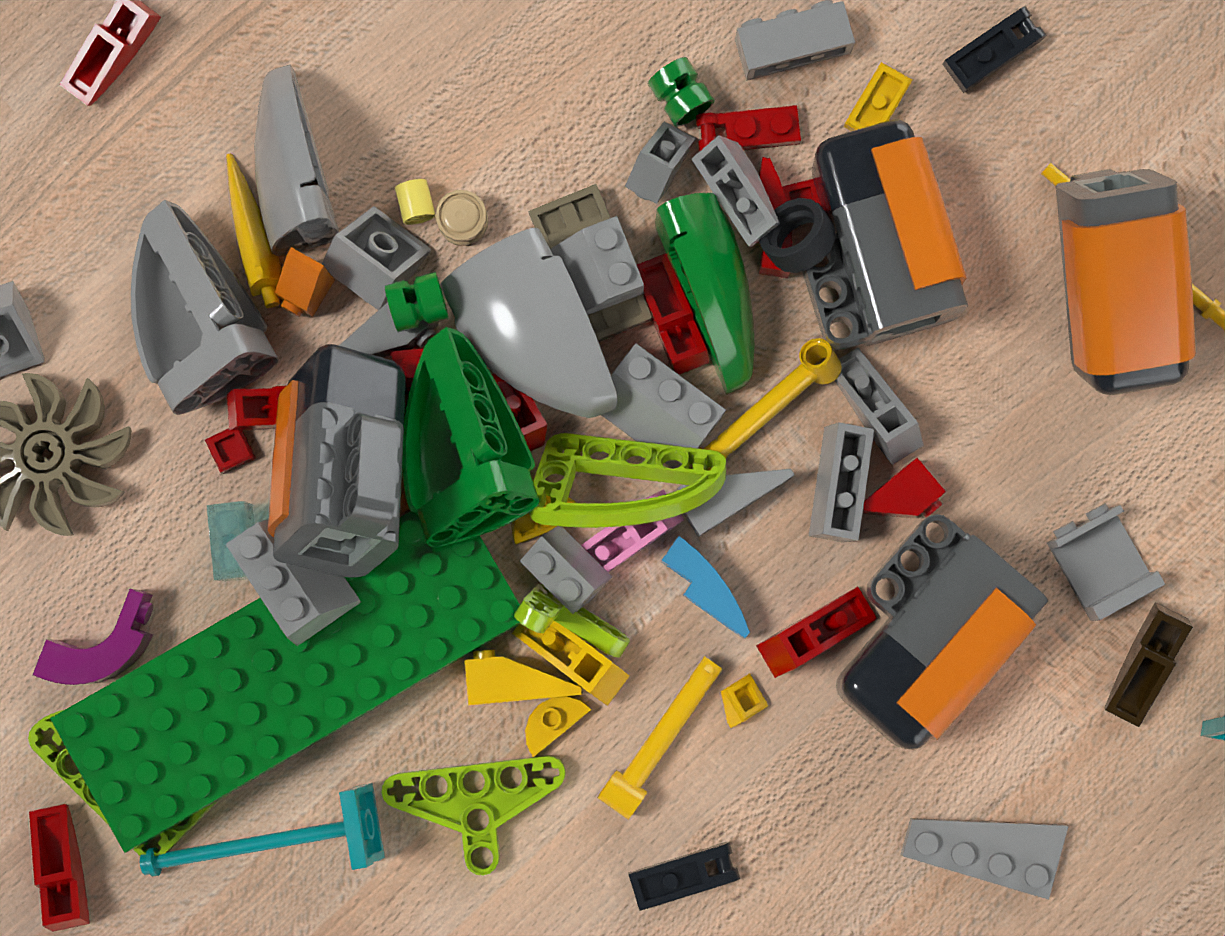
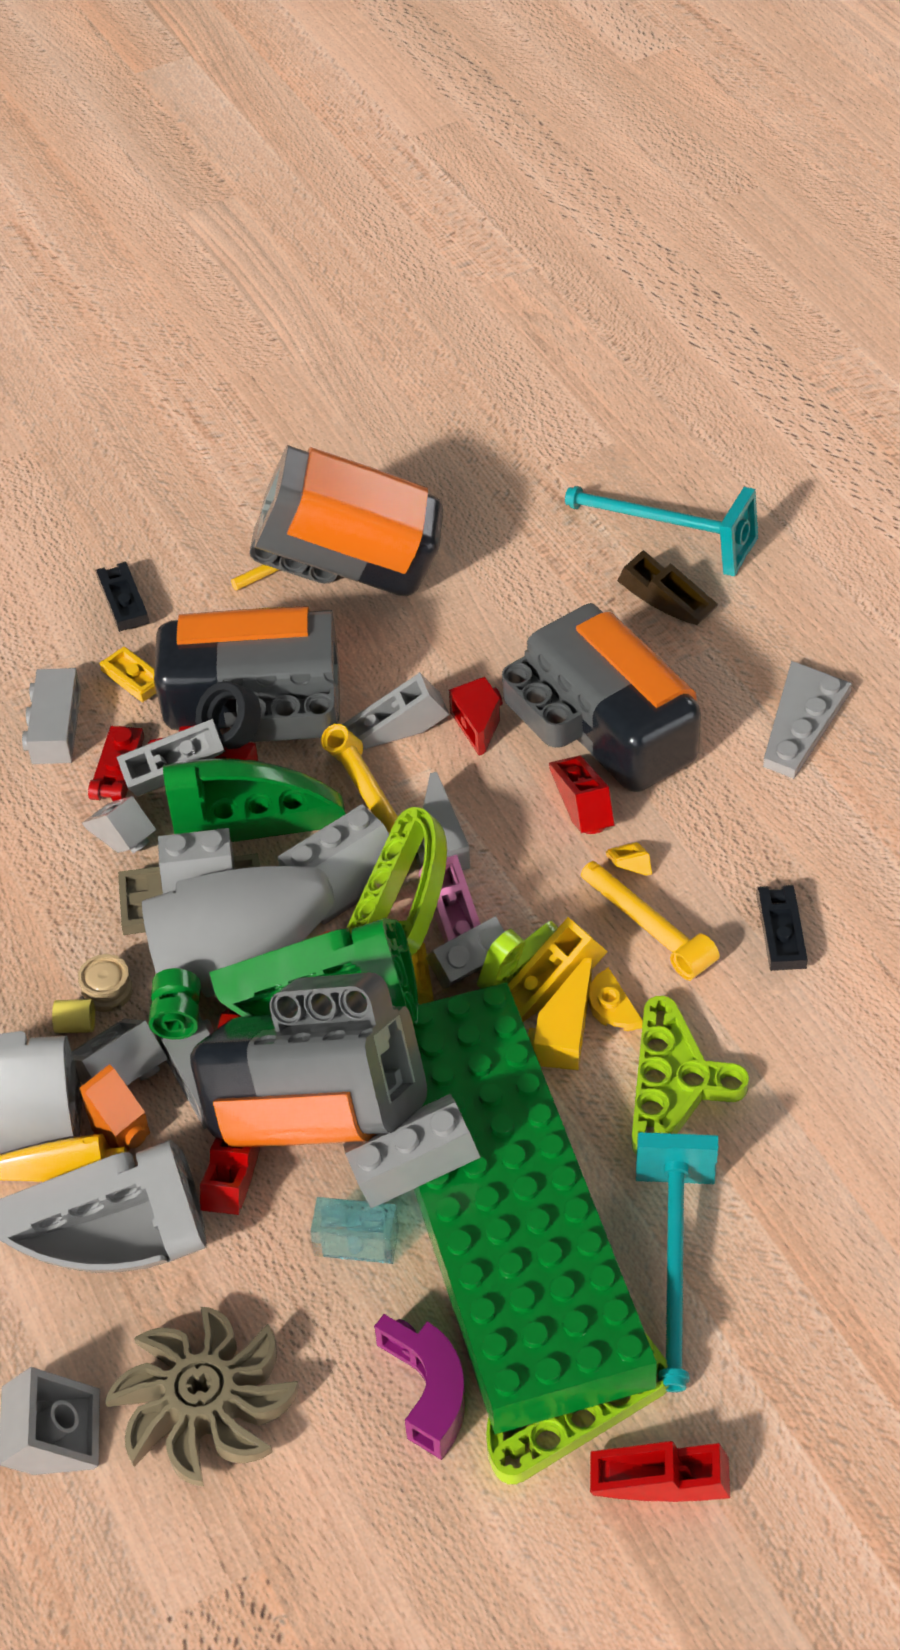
camera: 75 degrees left, 35 degrees down
red tile [205,428,256,474] -> none
red slope [636,253,709,375] -> none
green wheel [648,57,715,127] -> none
dark azure slope [661,536,750,639] -> none
light grey brick [809,422,874,543] -> none
light grey panel [1047,503,1165,621] -> none

